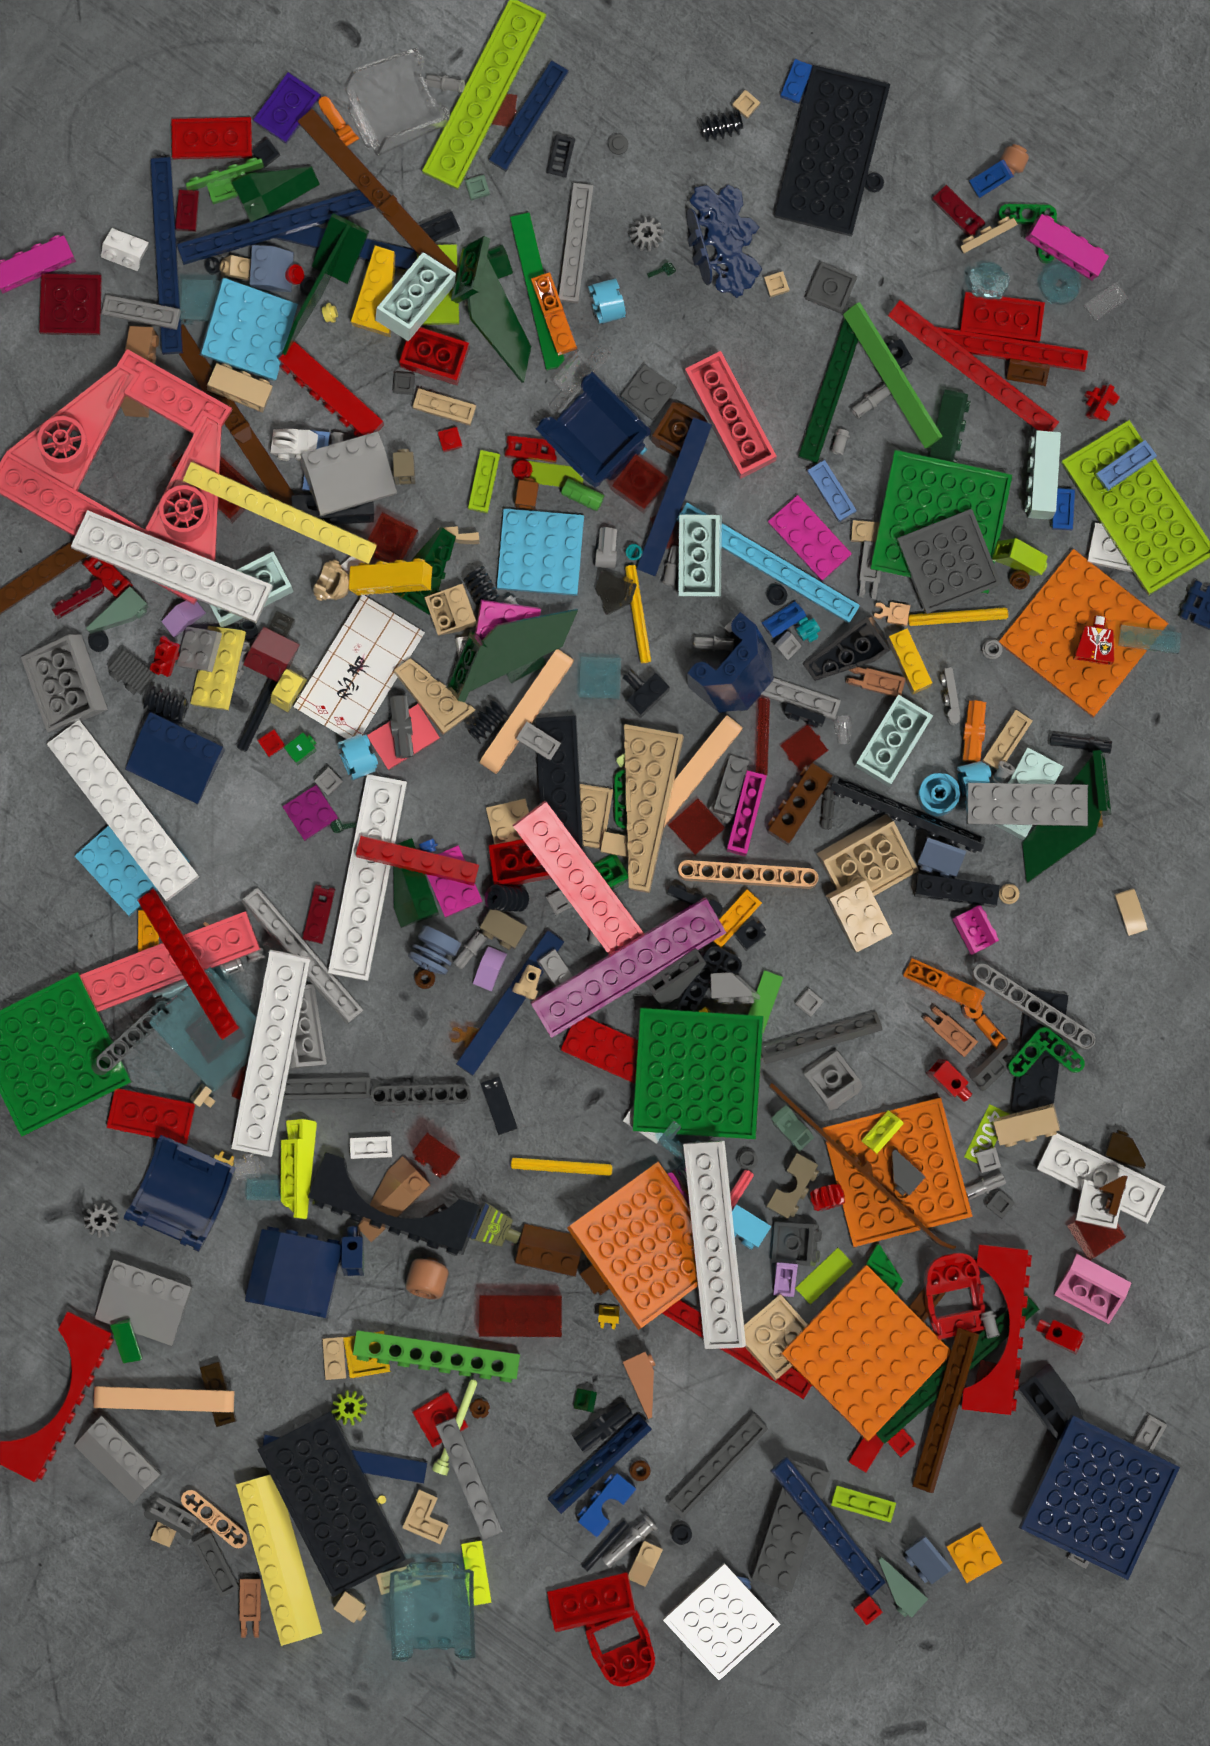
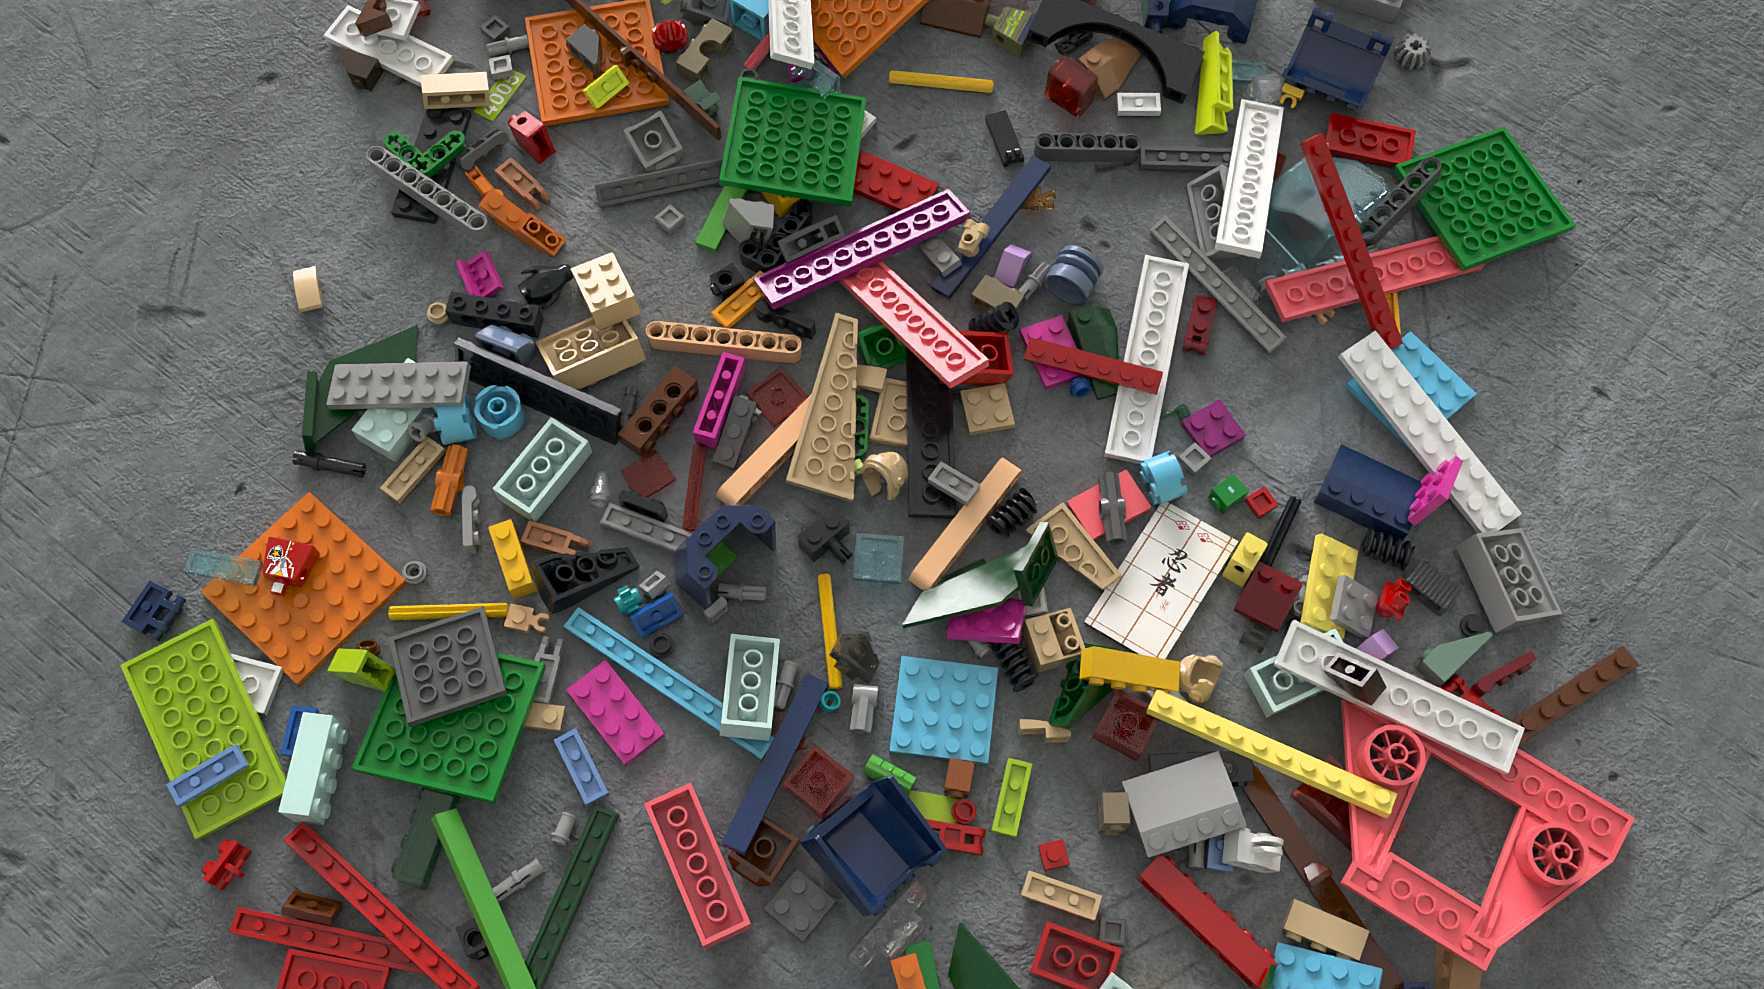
camera: 175 degrees left, 15 degrees down
none -> black animal [518,264,574,310]
none -> tan helmet [862,452,908,501]
none -> dark brown slope [1323,652,1387,706]
none -> dark pink plate [1407,456,1463,526]

